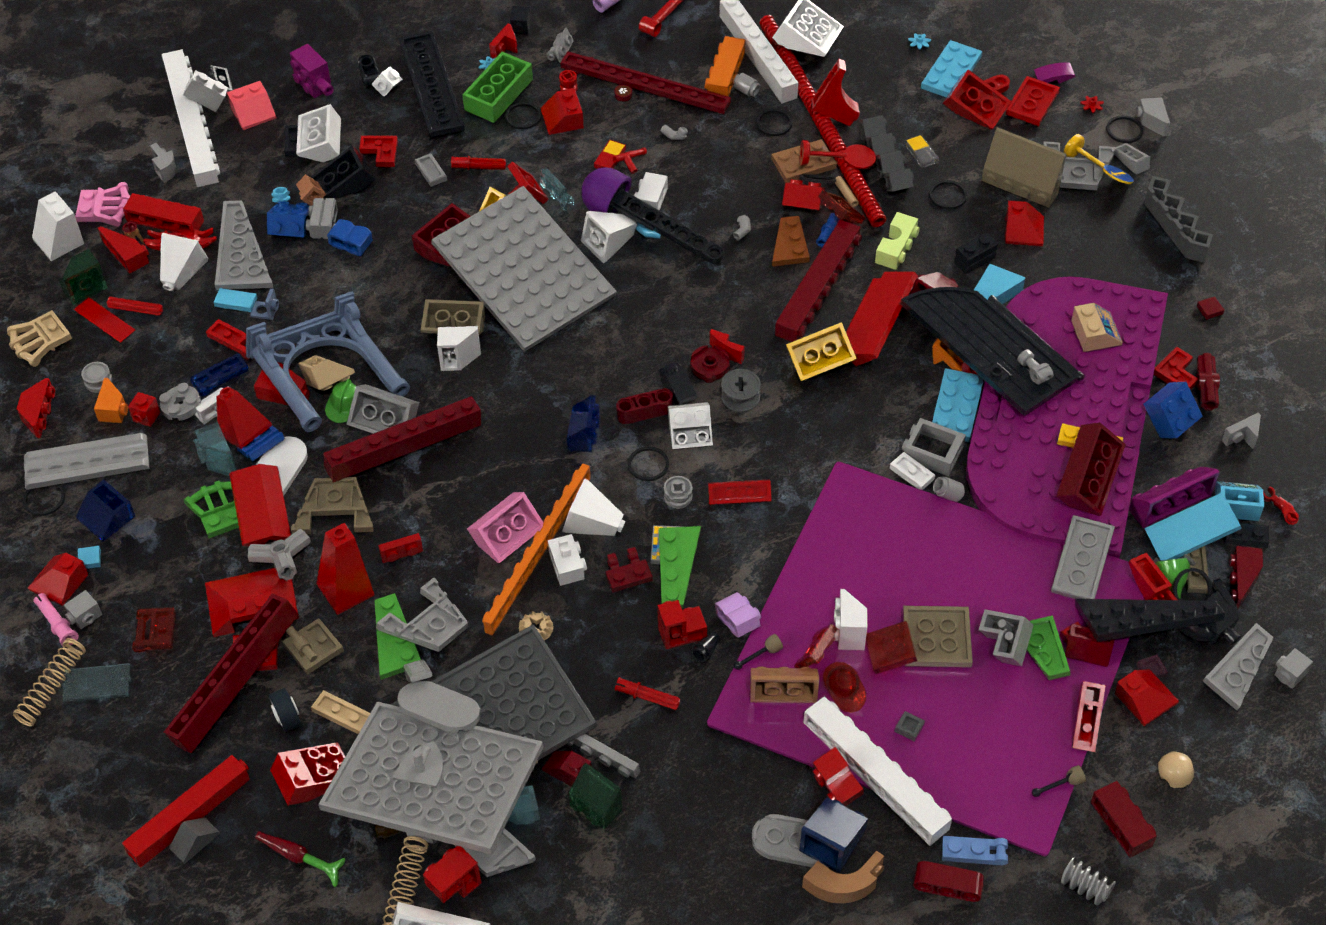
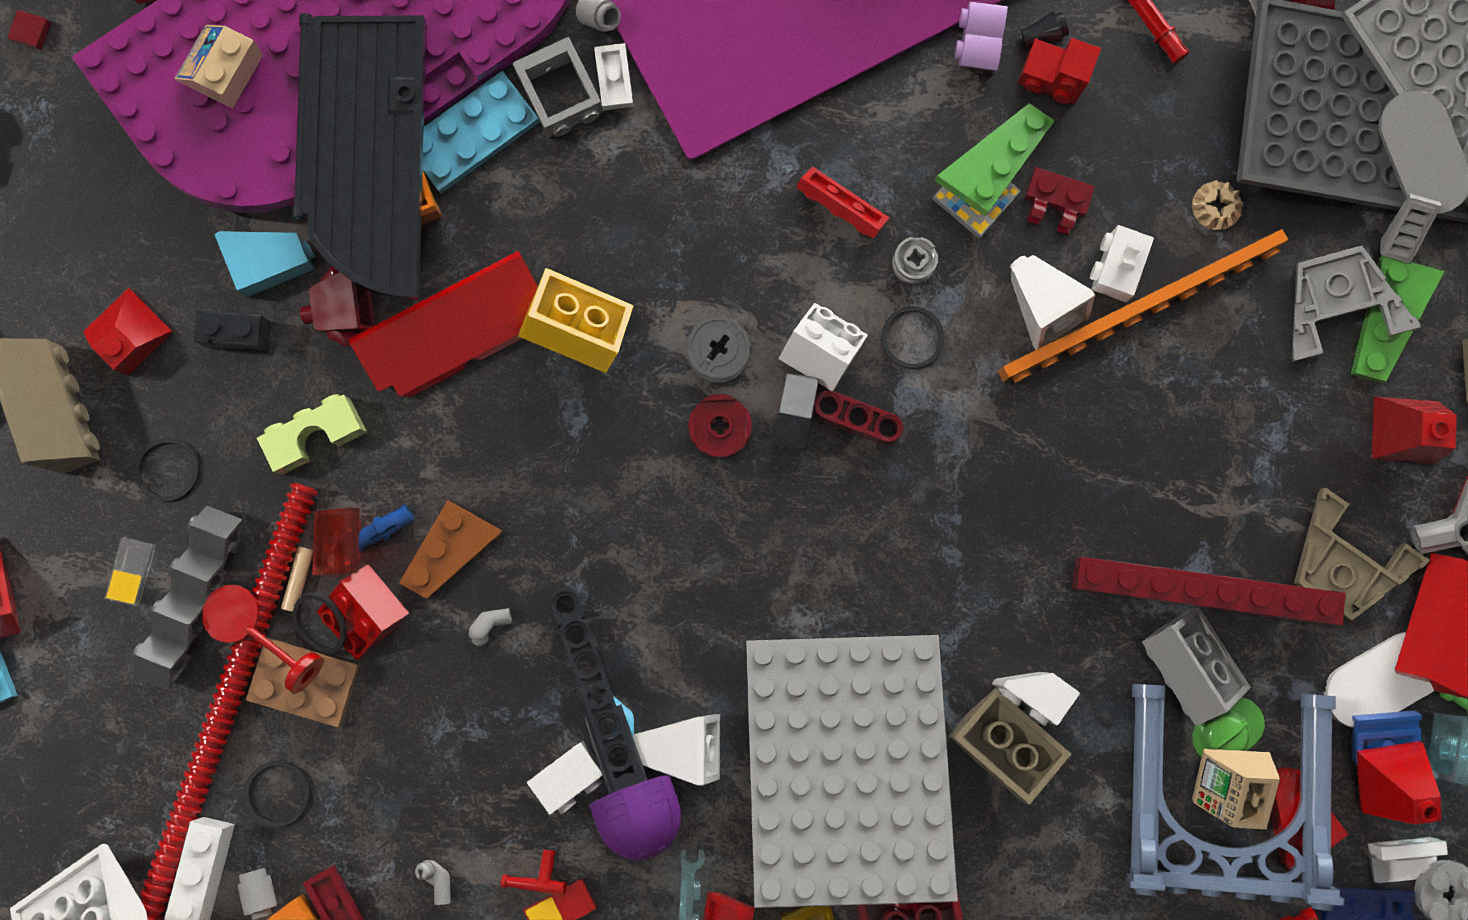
camera: 145 degrees left, 30 degrees up
red plate [378,533,423,563] -> none
bright pink slope [467,492,543,563] -> none
clear blue slope [567,395,600,452] -> none
red slope [710,329,745,364] -> none
dark red brick [775,220,862,342] -> none
red arch [812,59,860,126] -> none
light grey leg [1017,349,1054,385] -> none

